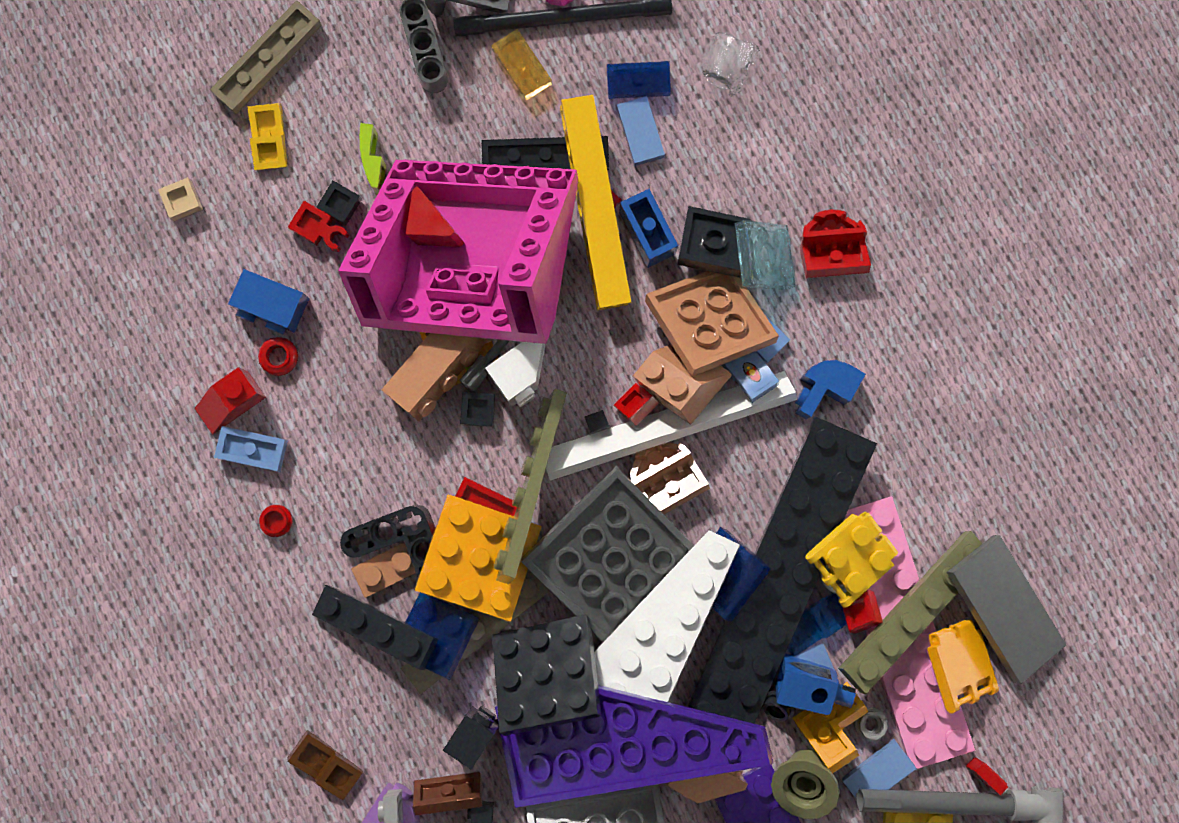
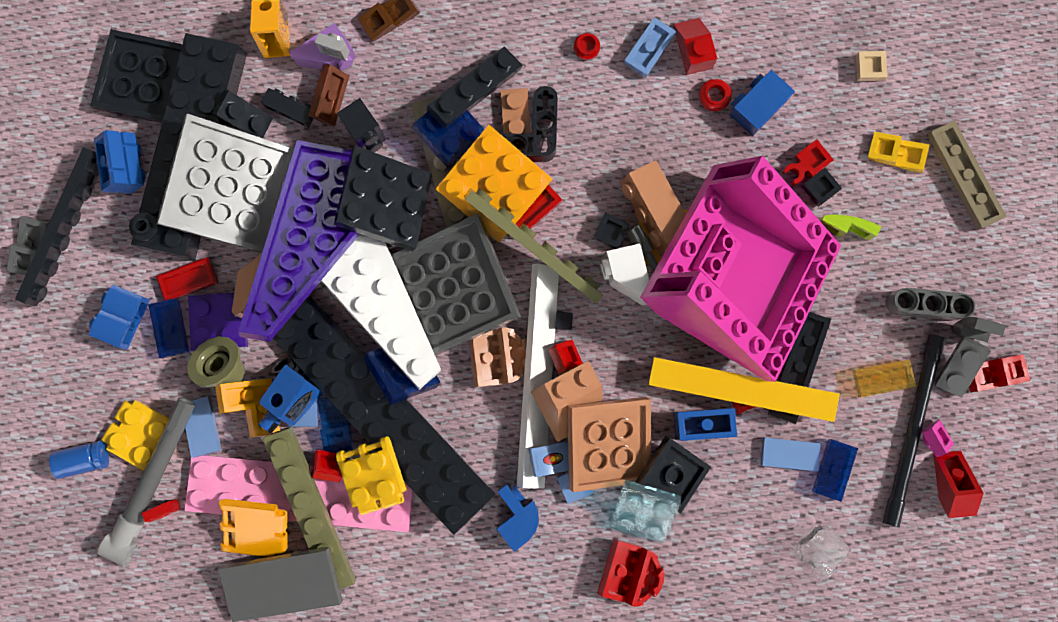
camera: 115 degrees right, 0 degrees up
red slope [406,186,465,247] -> none
light grey plate [854,707,888,742] -> none

